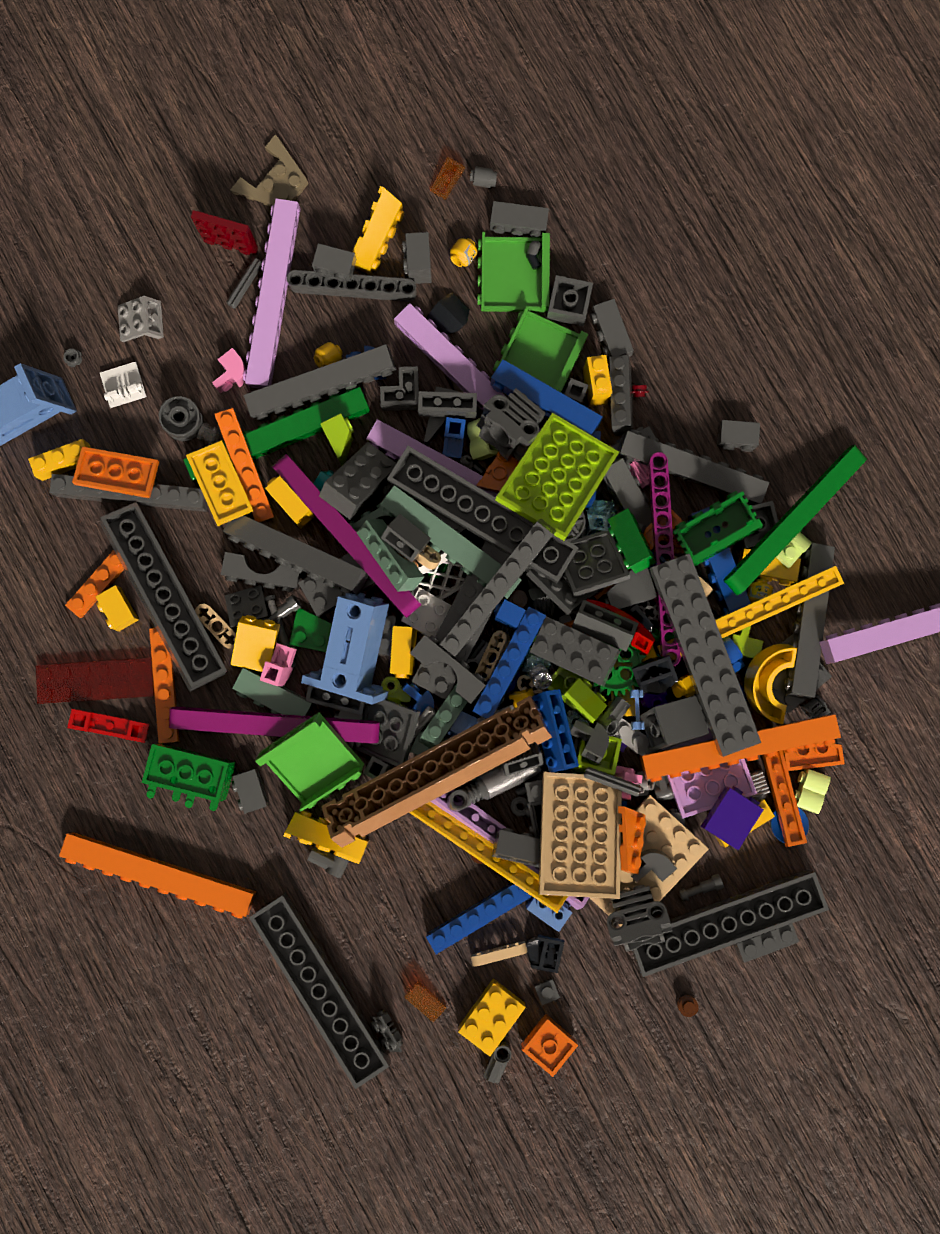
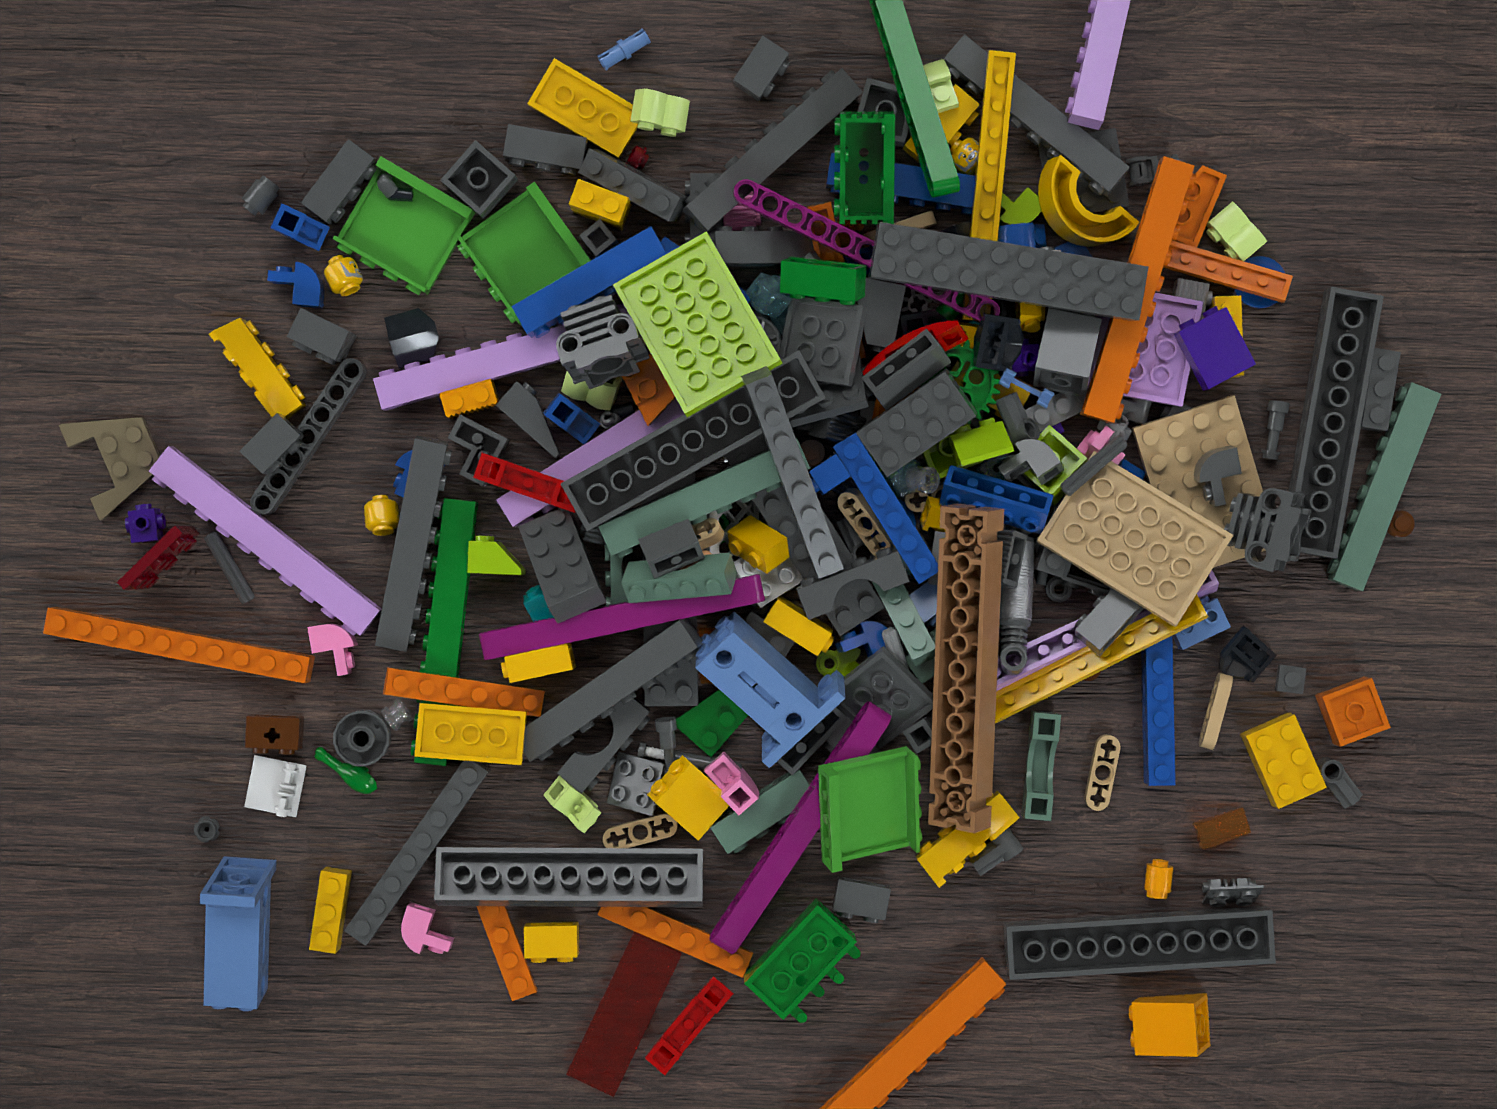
camera: 60 degrees left, 5 degrees up
orange plate [72,447,159,498] -> none
light grey bracket [118,296,164,342] -> none
dark grey brick [418,391,477,418] -> none
clear orange slope [430,157,465,200] -> none
orange wing [618,806,646,874] -> none
none -> orange brick [43,607,315,683]
none -> dark purple brick [125,504,166,543]
none -> reddish brown brick [245,714,304,754]
none -> blue brick [267,262,324,309]
none -> blue brick [270,203,330,251]
none -> green piece [314,747,377,794]
none -> bright pink brick [401,902,454,954]
none -> light orange brick [440,379,499,419]
none -> red slope [473,453,575,513]
none -> yellow plate [527,58,638,159]
none -> yellowish green brick [543,775,601,833]
none -> medium blue pin [597,28,651,70]
none -> yellowish green brick [630,88,690,137]
none -> yellow brick [727,515,790,574]
none -> sand green arch [1021,710,1061,821]
none -> tan beam [1084,734,1120,811]
none -> light orange slope [1129,993,1211,1057]
none -> light orange brick [1144,859,1173,899]
none -> sand green brick [1327,382,1441,591]

